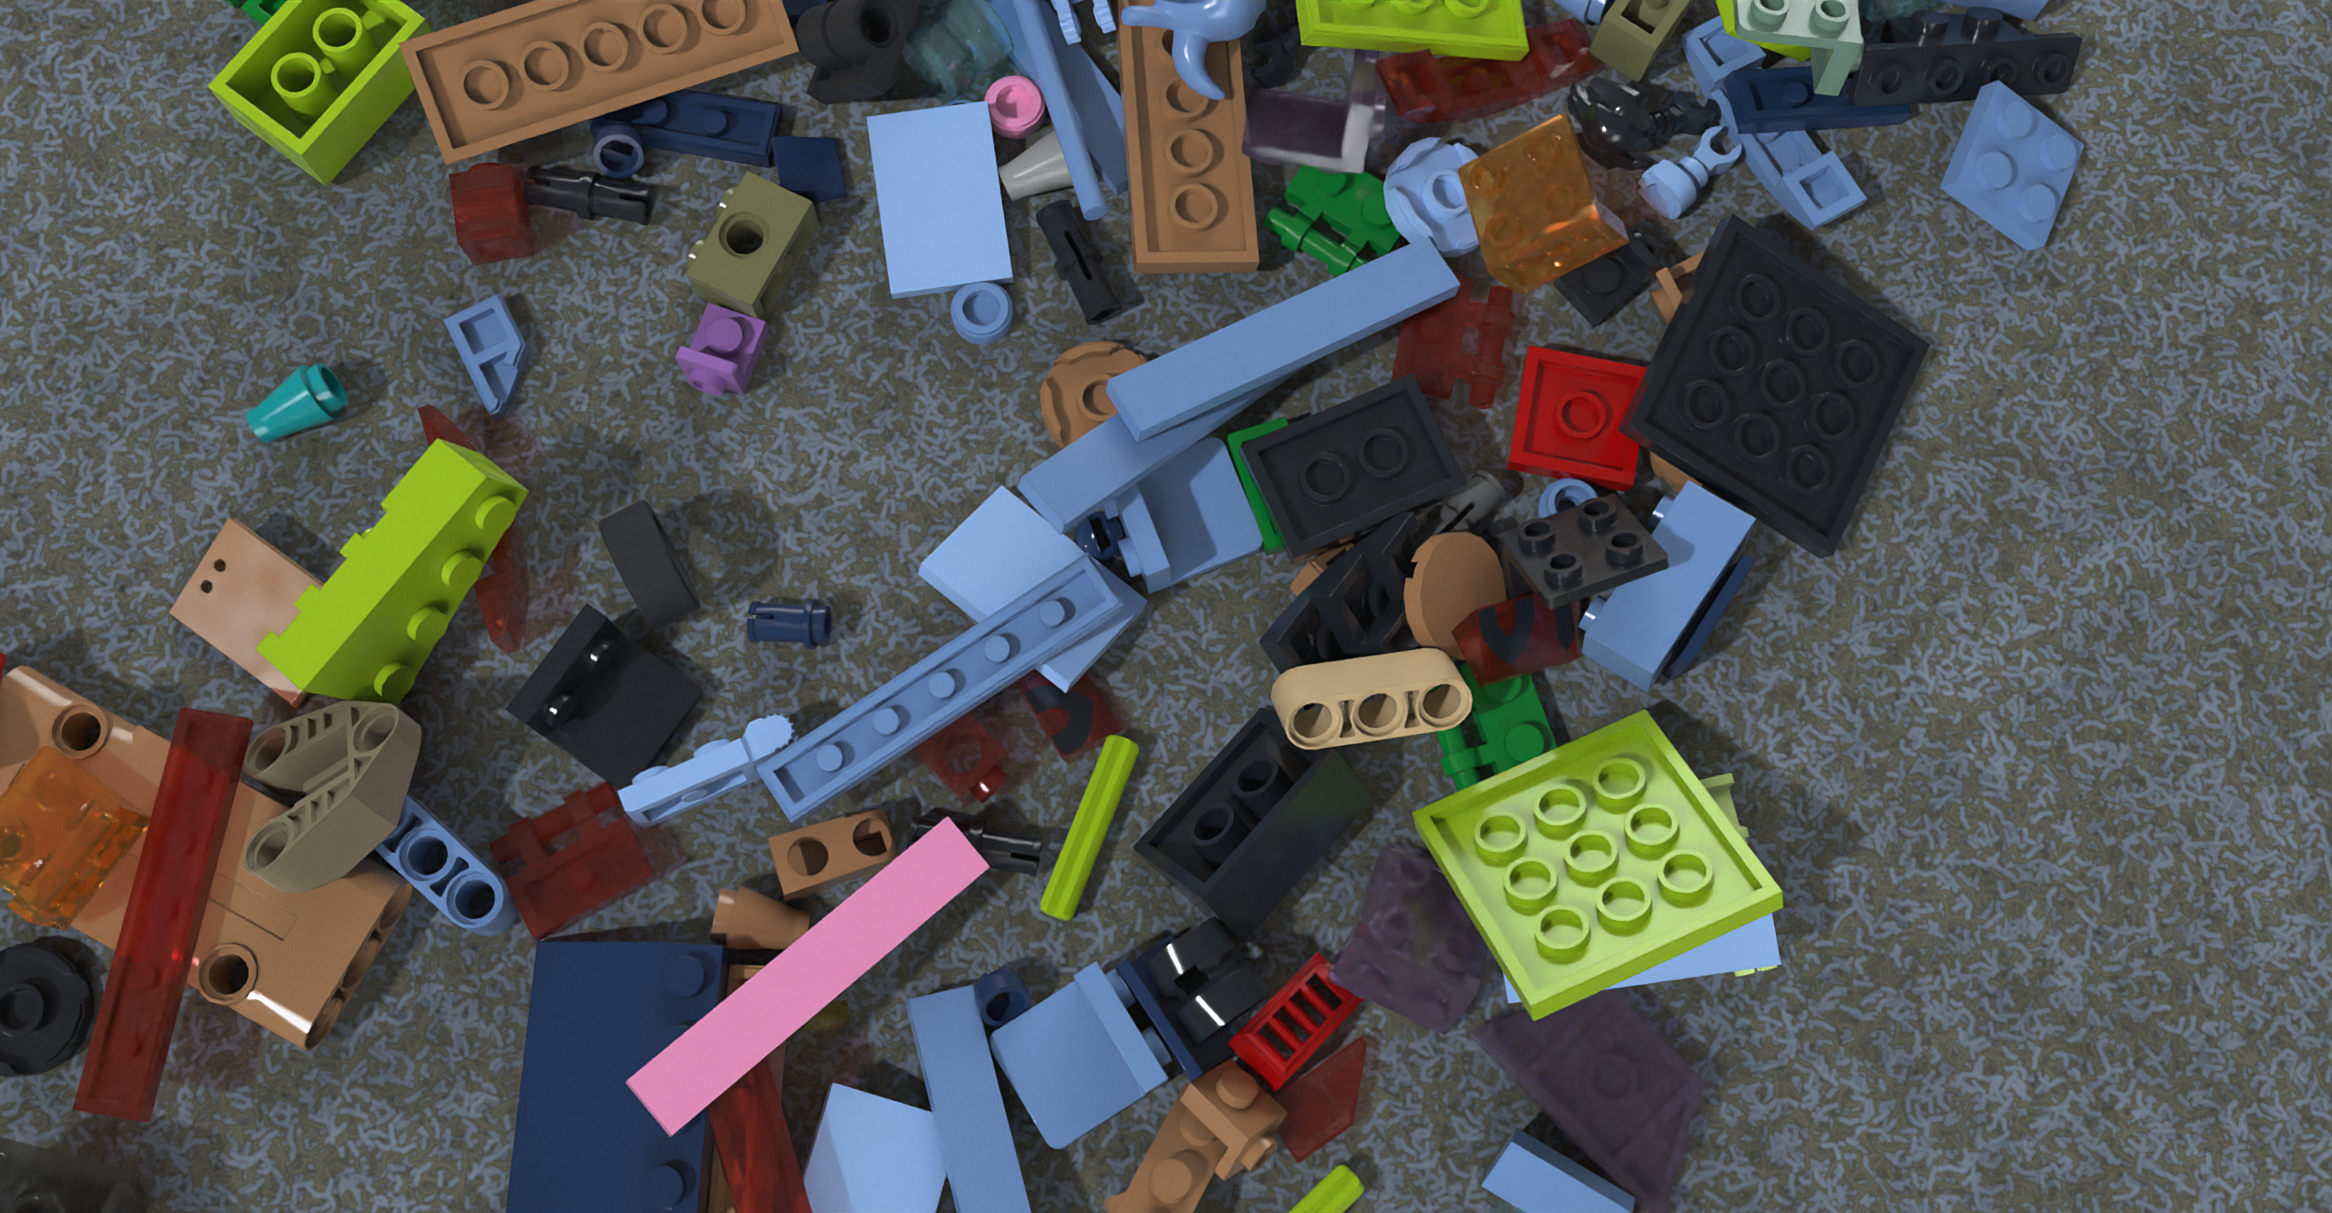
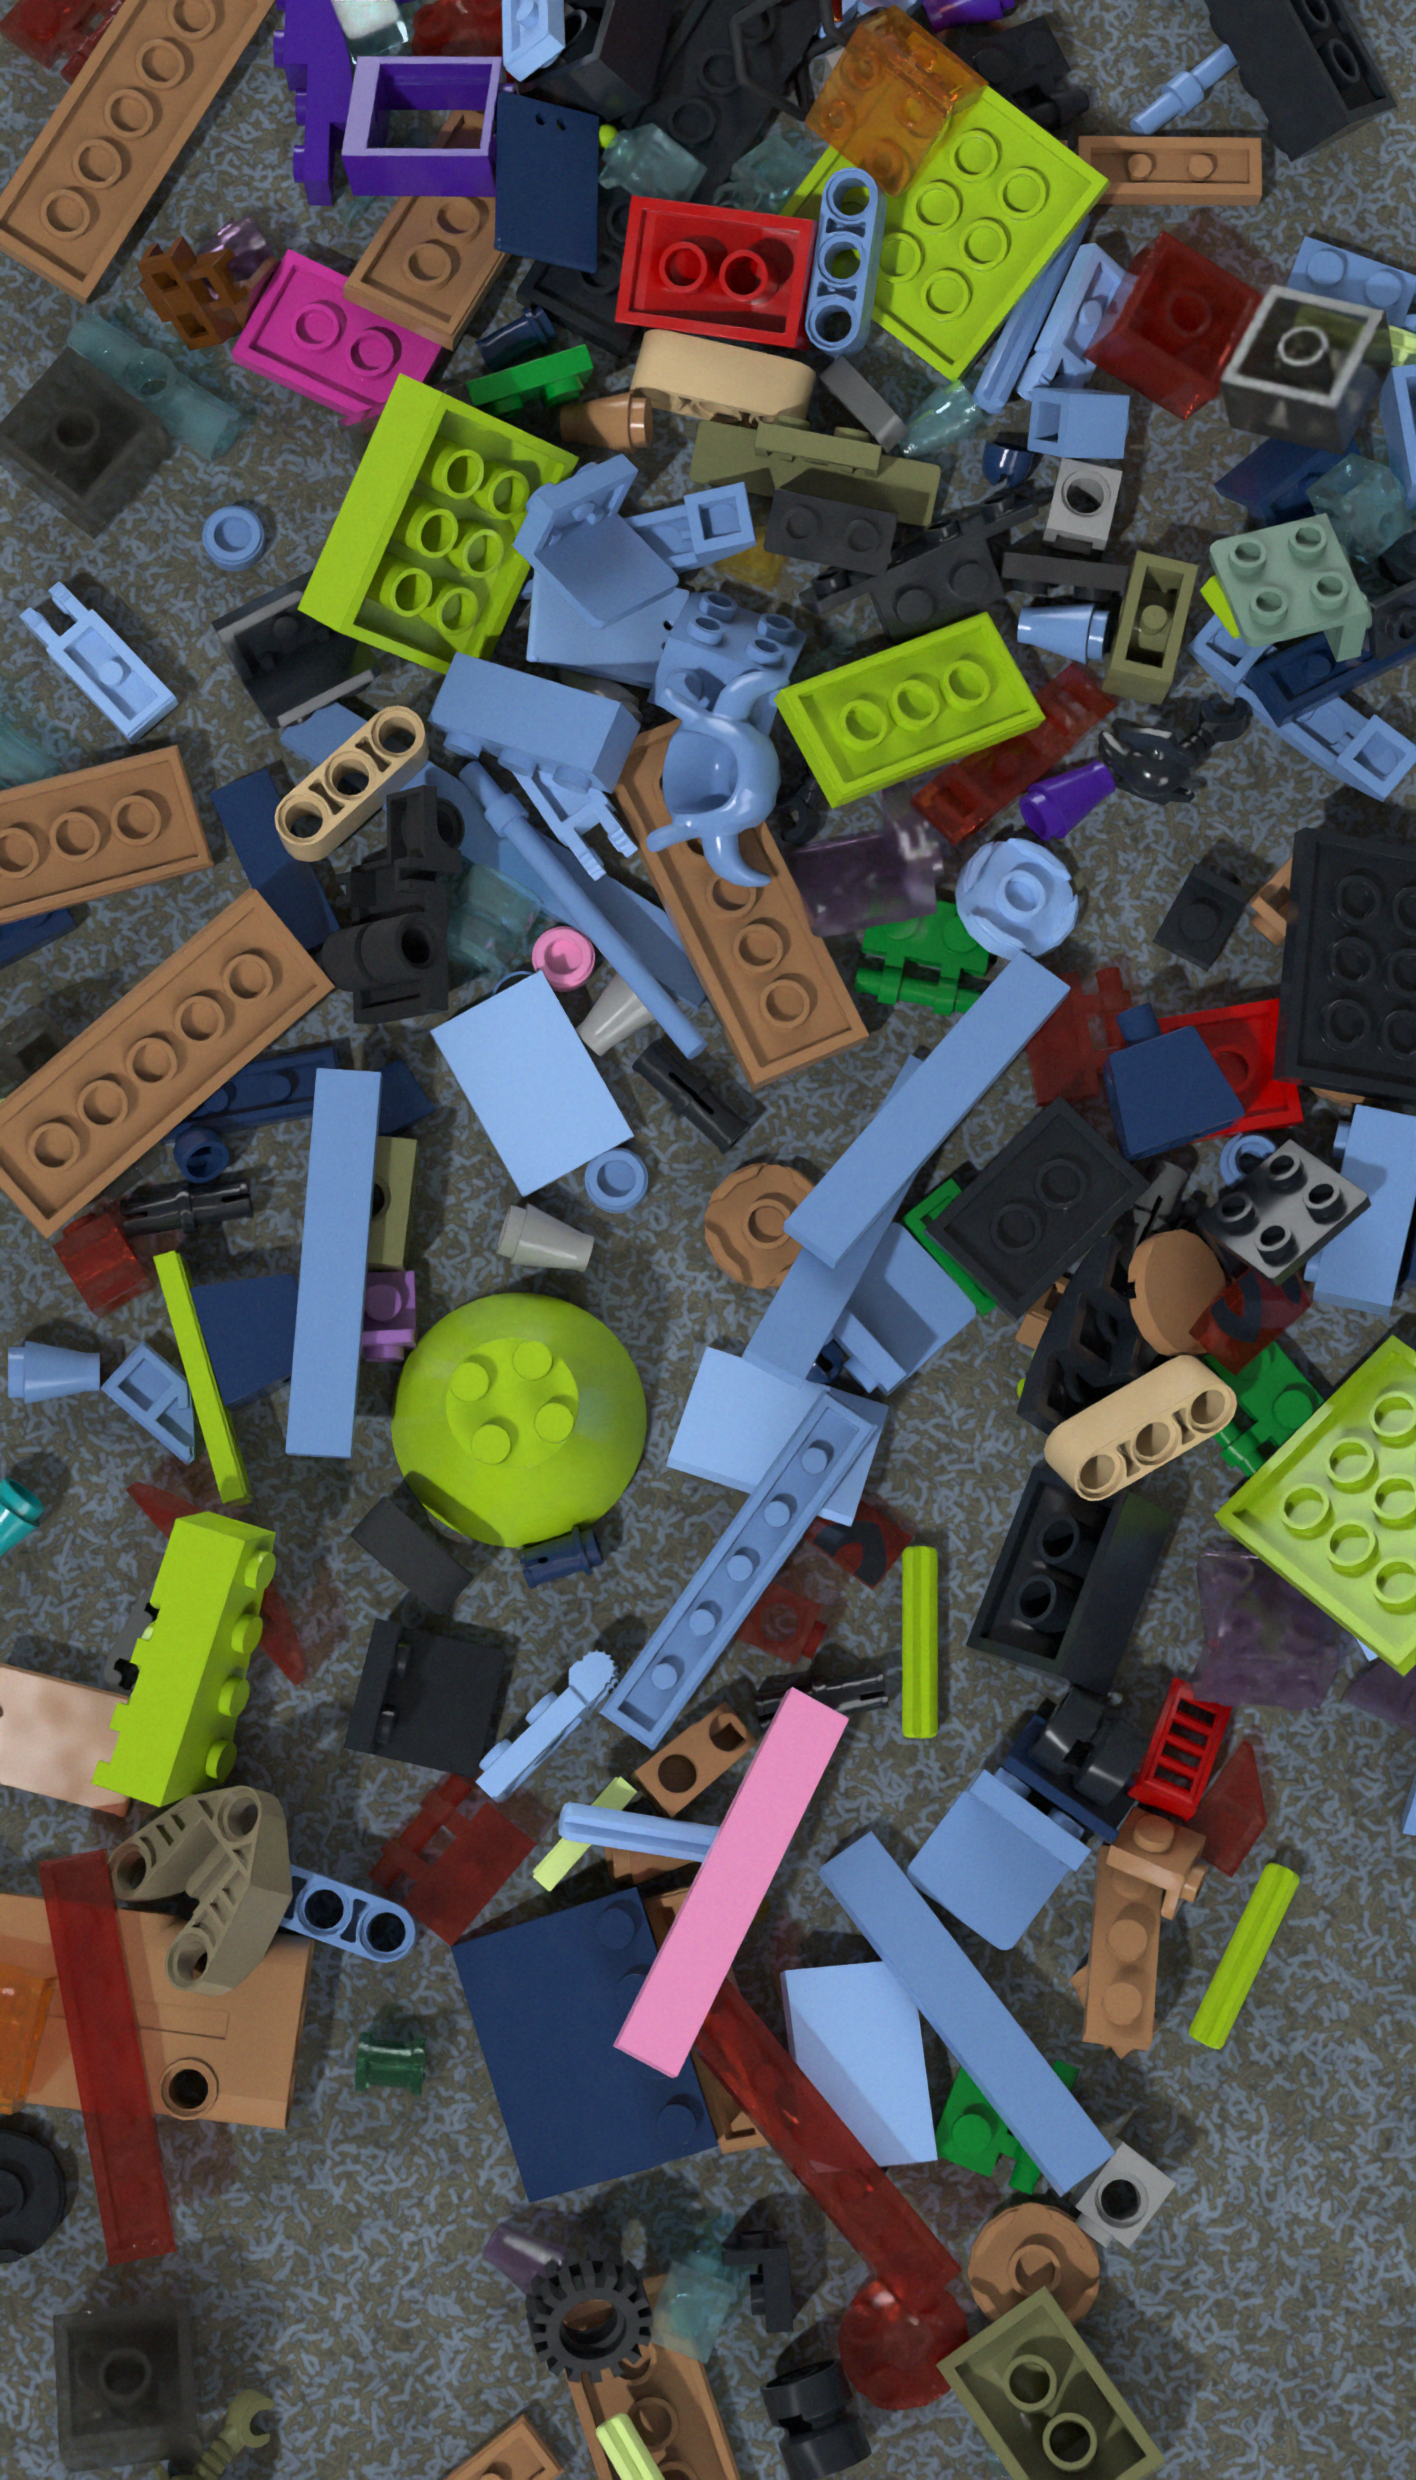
camera: 20 degrees left, 5 degrees up
dark blue hinge [974,967,1031,1026] -> none
clear orange bracket [1458,113,1630,296] -> none
light blue piece [1638,126,1742,219] -> none
none -> medium blue cone [8,1340,100,1404]
none -> lime tile [153,1250,254,1509]
none -> dark blue torso [190,1274,299,1412]
none -> medium blue tile [285,1068,383,1459]
none -> clear green bush [355,2031,428,2096]
none -> lime cone [391,1293,647,1548]
none -> light grey cone [496,1203,595,1273]
none -> yellowish green tile [532,1776,638,1892]
none -> light blue axle [558,1802,720,1862]
none -> dark purple cone [1019,760,1116,841]
none -> dark blue torso [1102,1003,1245,1164]

